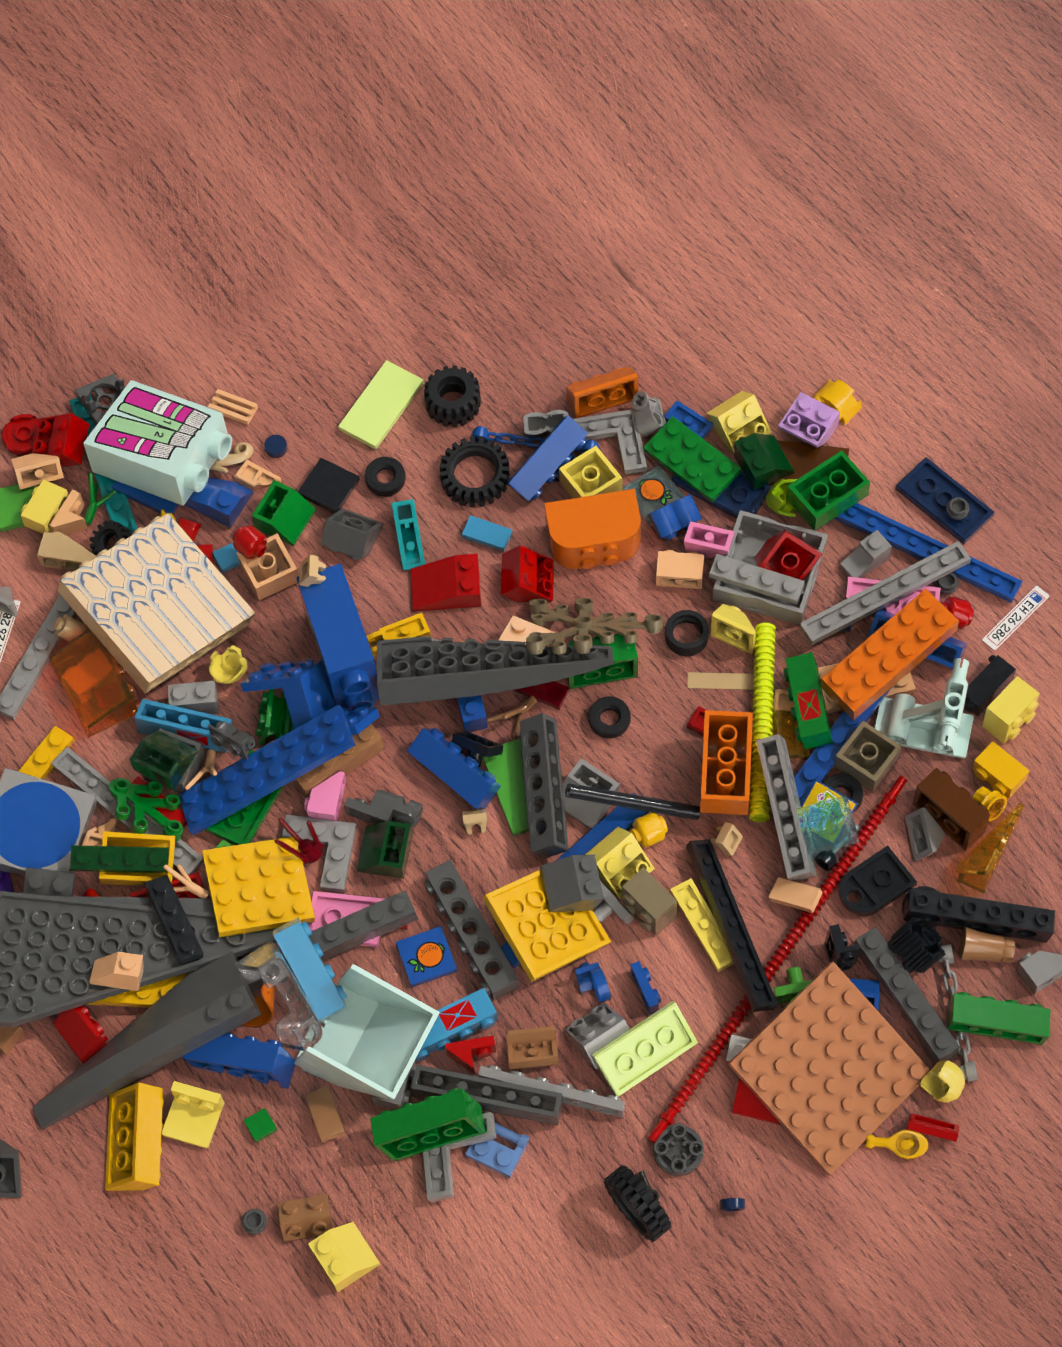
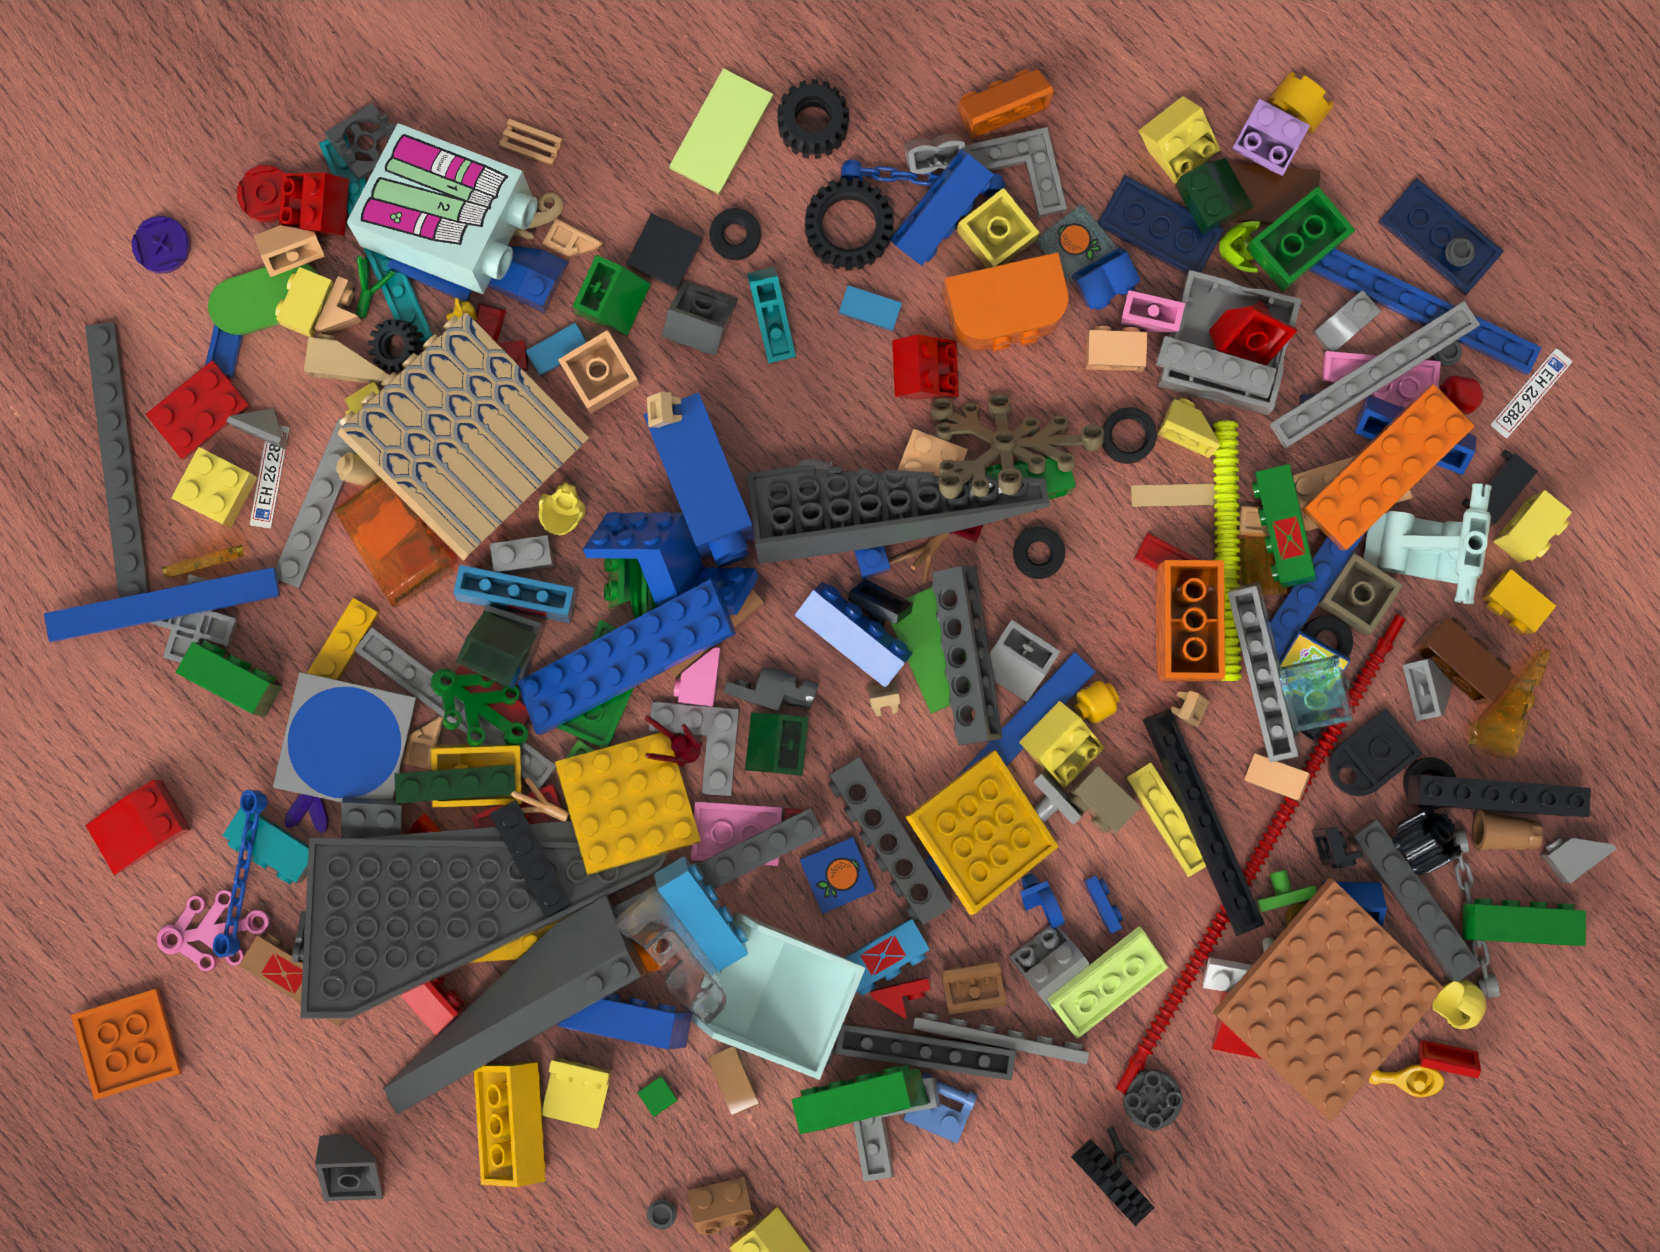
camera: 10 degrees left, 20 degrees up
light nougat slope [90,952,143,991] -> none
light nougat plant [185,749,217,790] -> none
dark grey hinge [208,721,255,760] -> none
red head [233,525,267,559] -> none
dark blue tile [264,435,288,458] -> none
yellow hinge [366,613,431,657] -> none
red slope [411,554,482,612] -> none
dark grey slope [540,854,604,912] -> none
black axle [565,783,701,820] -> none
light grey piece [632,391,666,437] -> none
green plate [643,416,742,503] -> none
blue plate [664,401,713,439] -> none
dark blue tile [720,1198,745,1212] -> none
yellow piece [972,787,1007,821] -> none

